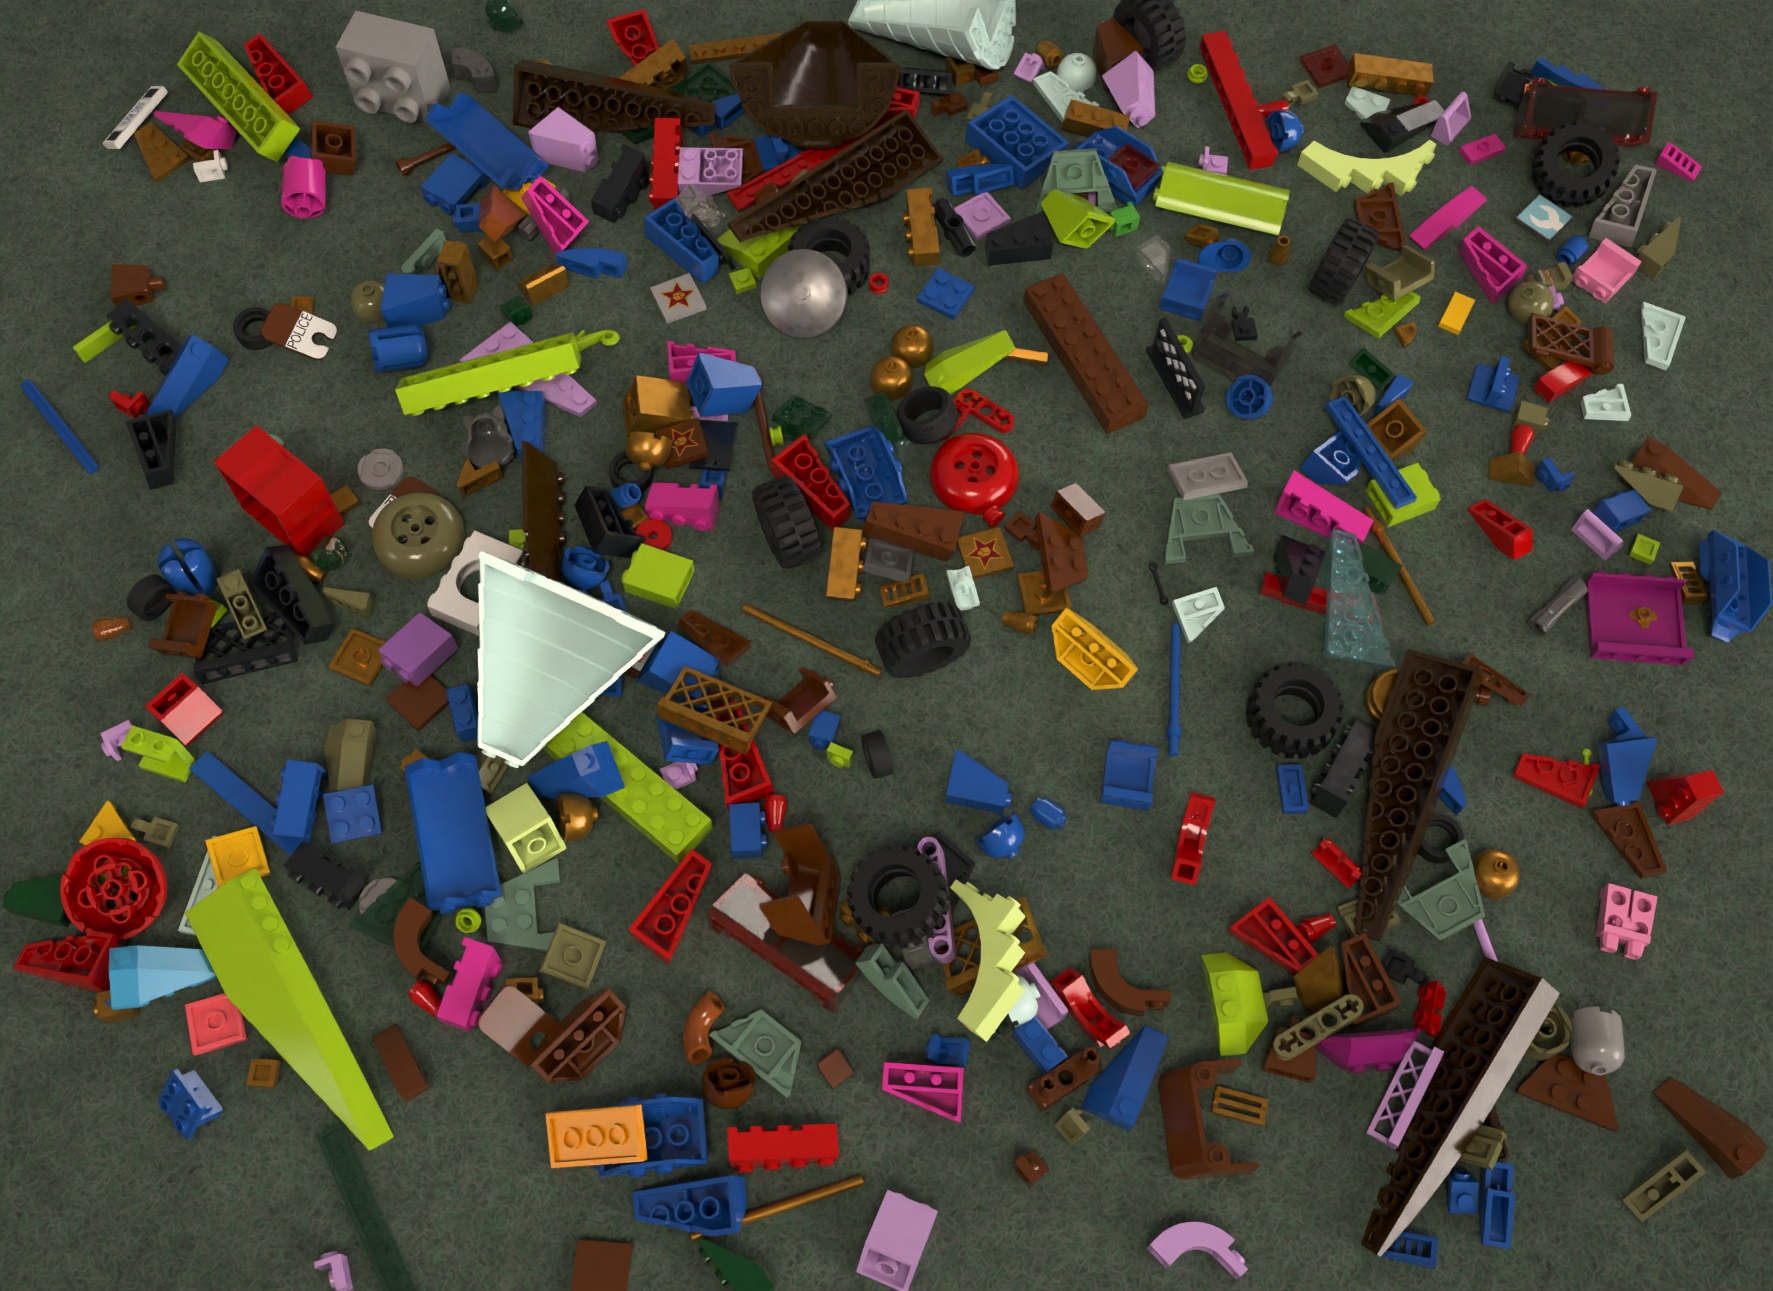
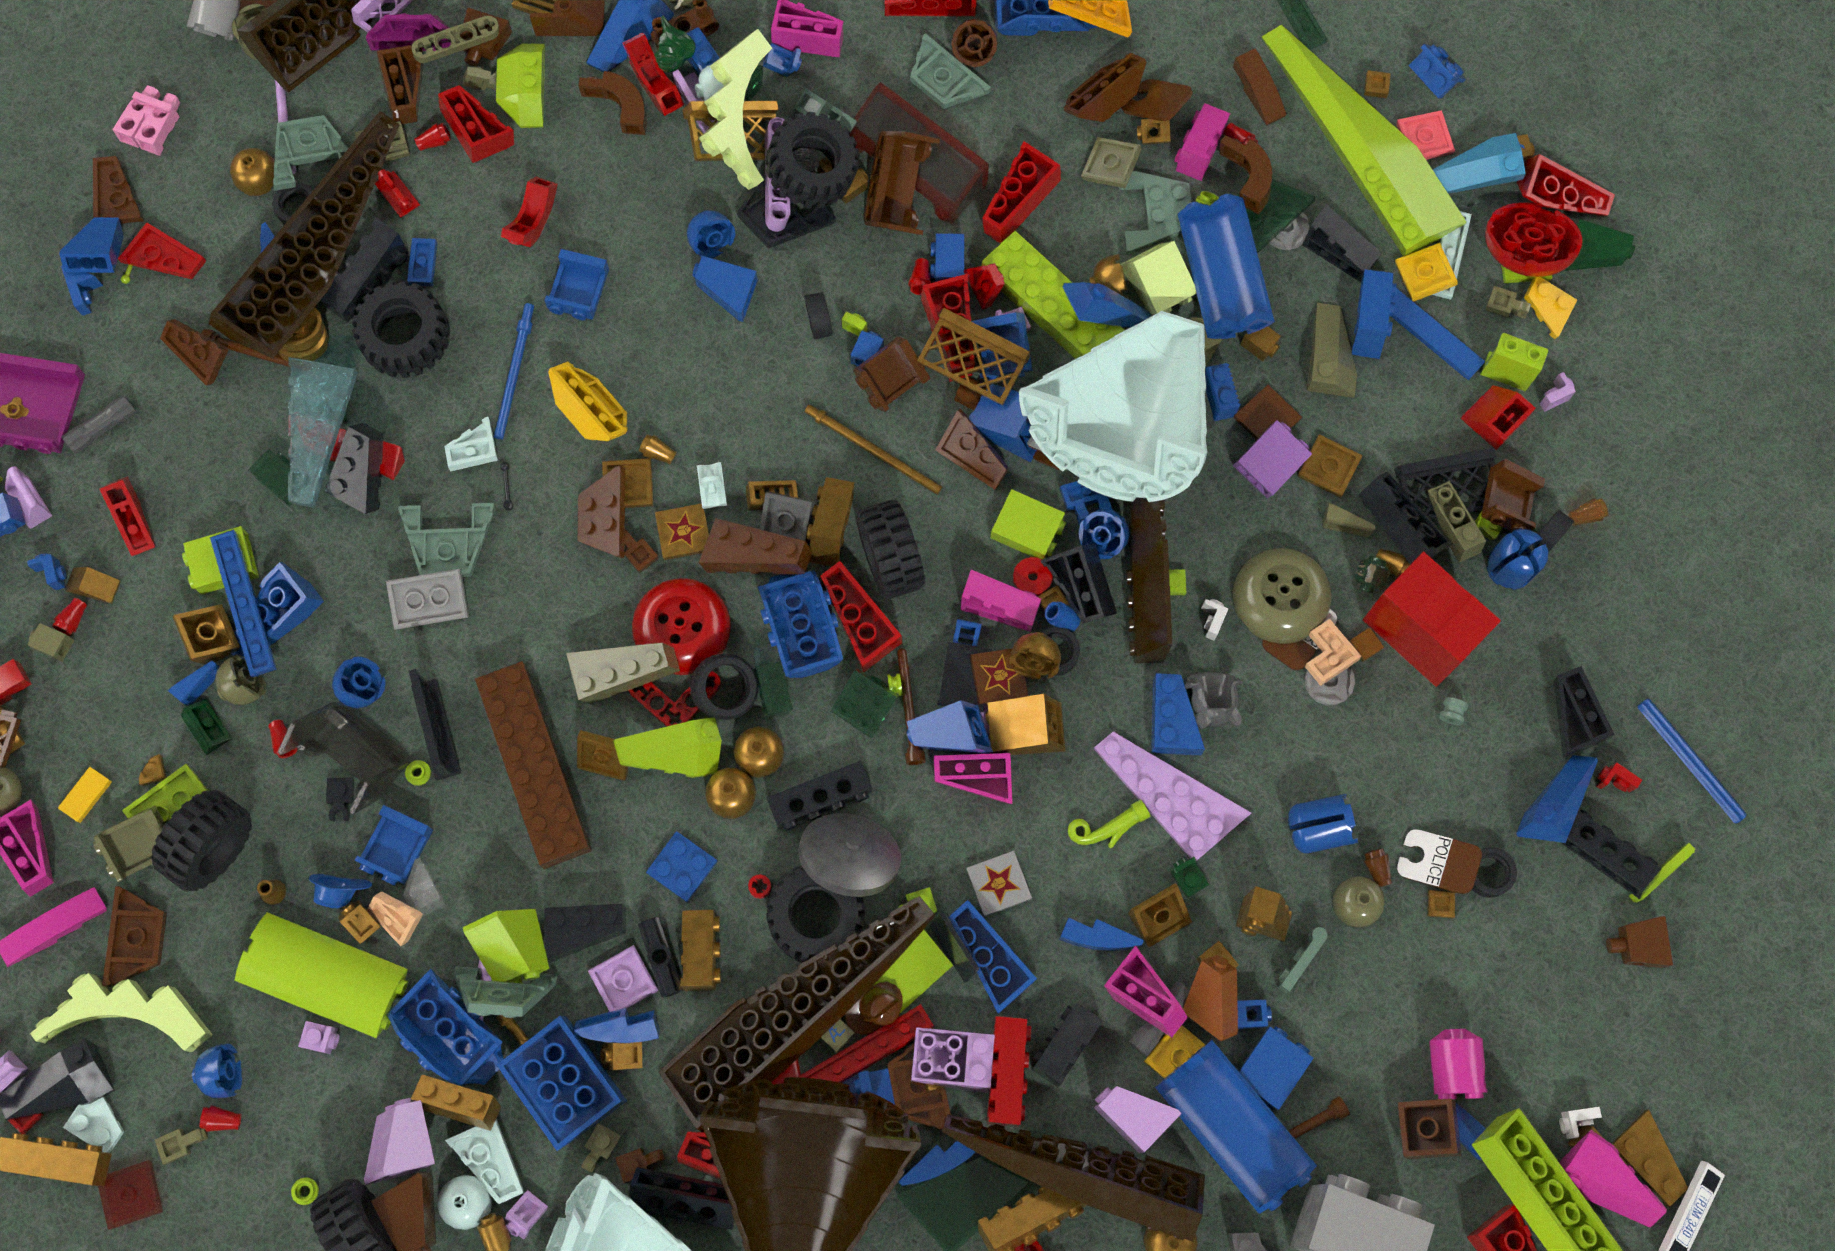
camera: 175 degrees left, 10 degrees up
blue plate [323,785,383,844] -> none
blue slope [381,274,451,327] -> none
lime brick [395,332,581,416] -> none
white arch [427,530,526,636] -> none
pearl gold slope [457,458,503,498] -> none
clear brick [676,184,726,229] -> none
dark orange cylinder [683,991,725,1064] -> none
reddish brown slope [817,1049,854,1089] -> none
black tyre [875,601,971,678] -> none
red bush [982,505,1005,528] -> none
blue brick [1029,796,1068,831] -> none
reddish brown brick [1050,483,1106,537] -> none
clear red plate [1108,143,1160,191] -> none
bright green brick [1108,201,1140,237] -> none
red brick [1199,31,1278,170] -> none
dark pink wedge [1274,470,1374,552] -> none
pearl gold slope [1293,946,1345,1014] -> none
pearl gold bar [1362,506,1436,626] -> none
black plate [1382,949,1430,987] -> none
red hinge [1414,980,1447,1037] -> none
blue bracket [1467,356,1520,413] -> none
red wedge [1646,770,1724,825] -> none
none -> red cone [268,719,298,758]
none -> light nougat wing [367,891,423,946]
none -> wedge [566,643,680,704]
none -> dark green hair [654,15,696,72]
none -> black brick [766,760,872,831]
none -> red wing [964,263,1005,310]
none -> white bracket [1201,599,1228,640]
none -> light nougat plate [1305,619,1361,686]
none -> reddish brown cone [1363,848,1392,887]

